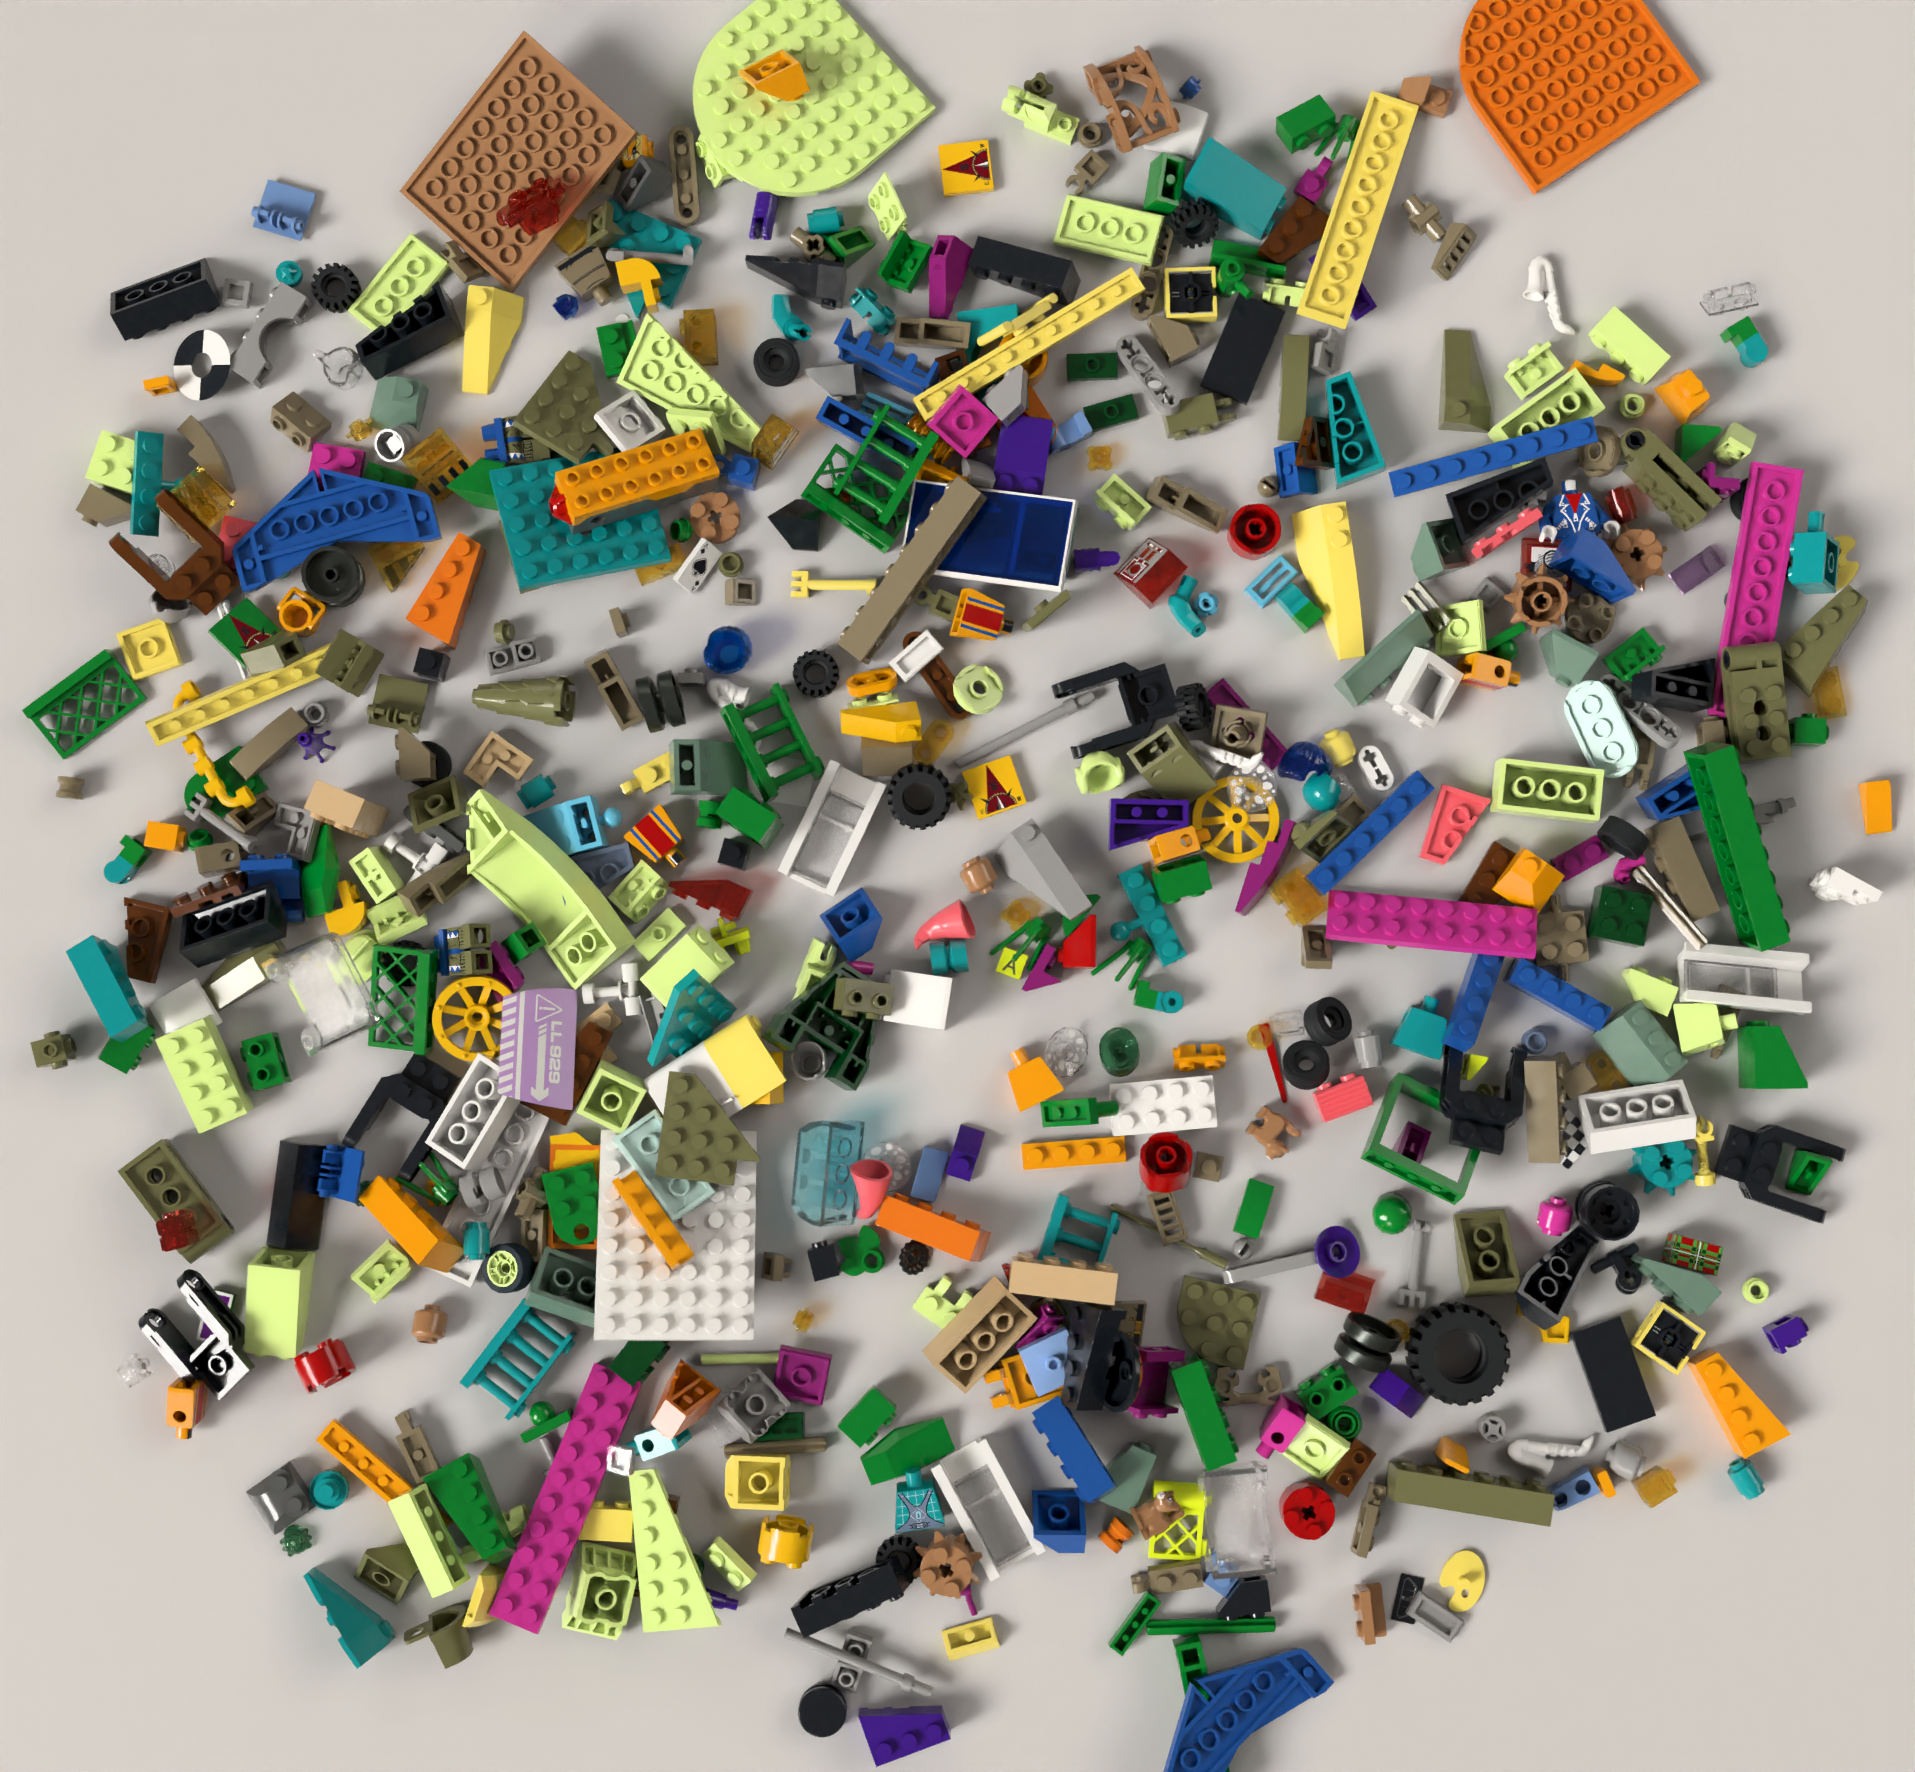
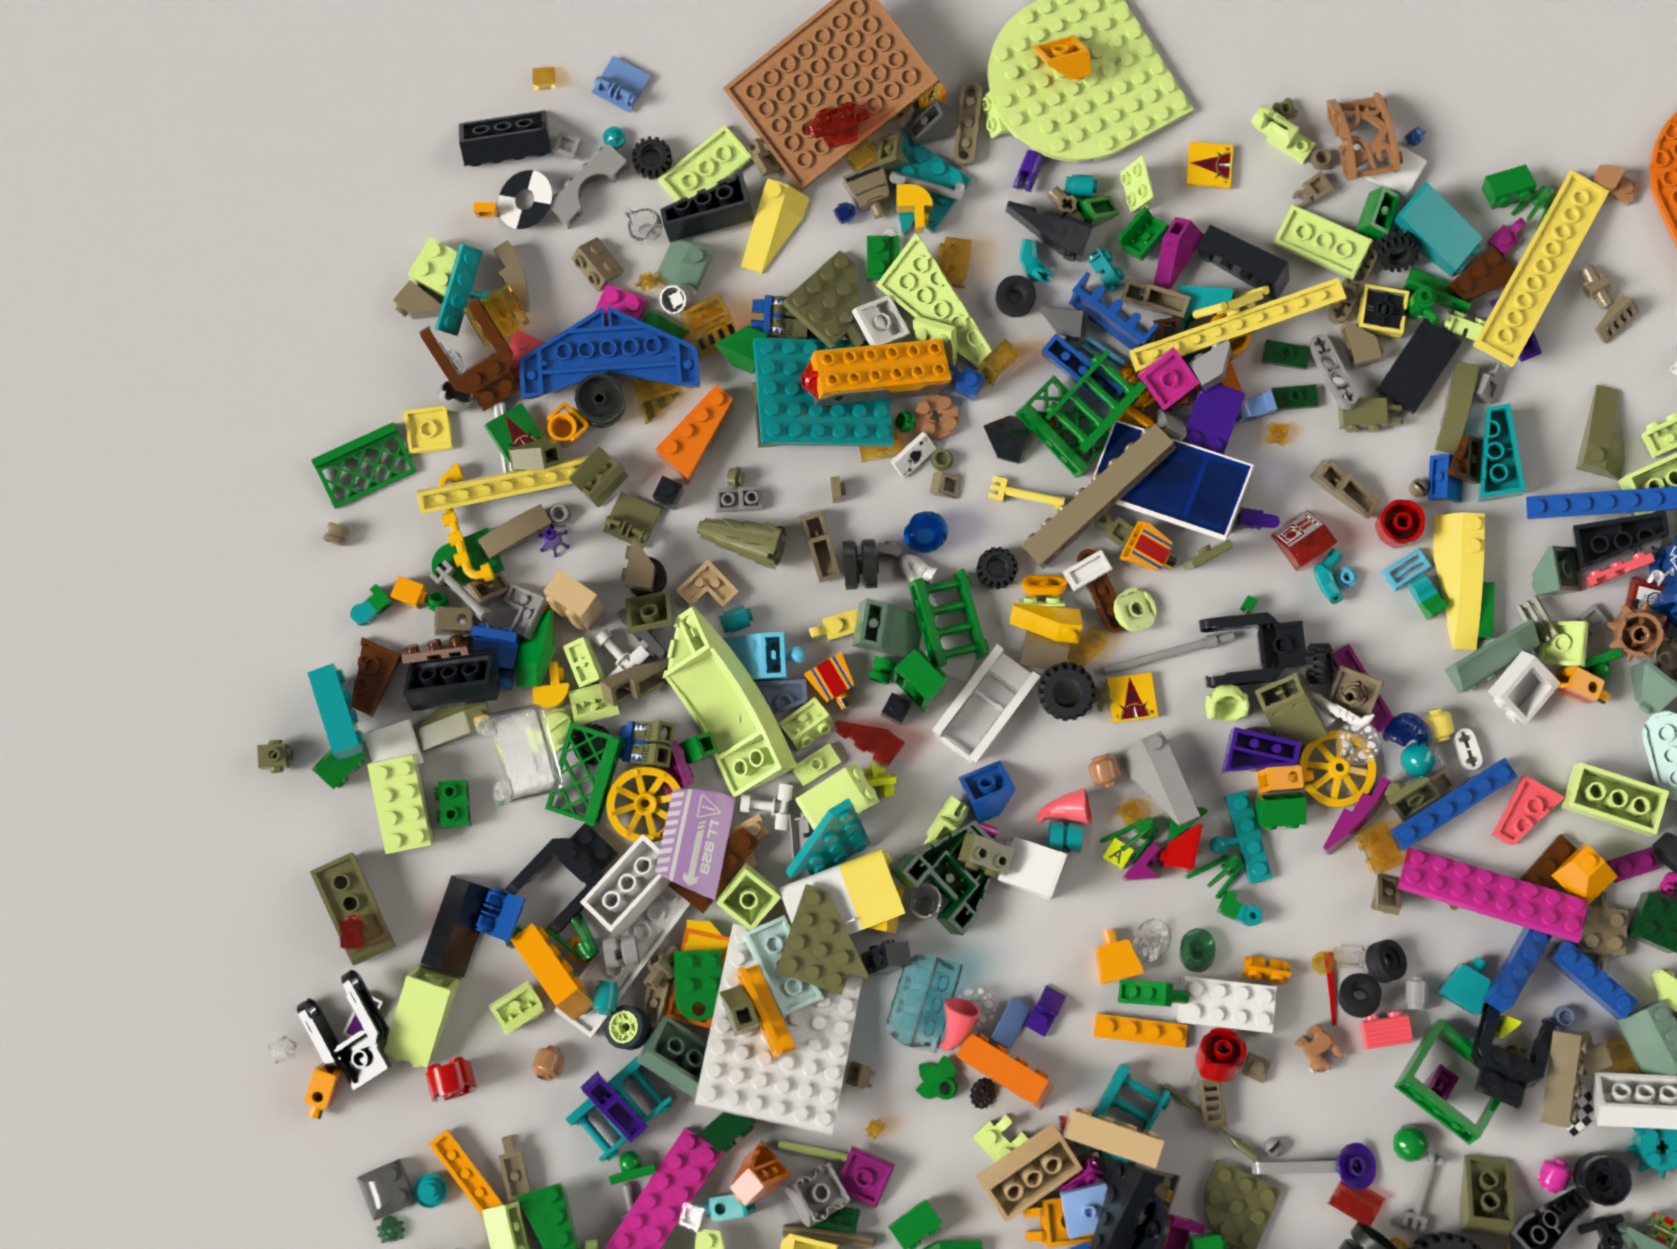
camera: 10 degrees right, 5 degrees down
black brick [807,1240,841,1282] -> none
yellowish green bracket [1093,473,1152,531] -> none
green slope [1233,1178,1274,1239] -> none
none -> clear yellow slope [532,67,556,90]
none -> dark purple slope [581,1071,648,1143]
none -> olive slope [720,985,759,1037]
none -> black brick [861,939,912,976]
none -> green piece [1240,595,1258,614]
none -> green piece [1478,582,1495,640]

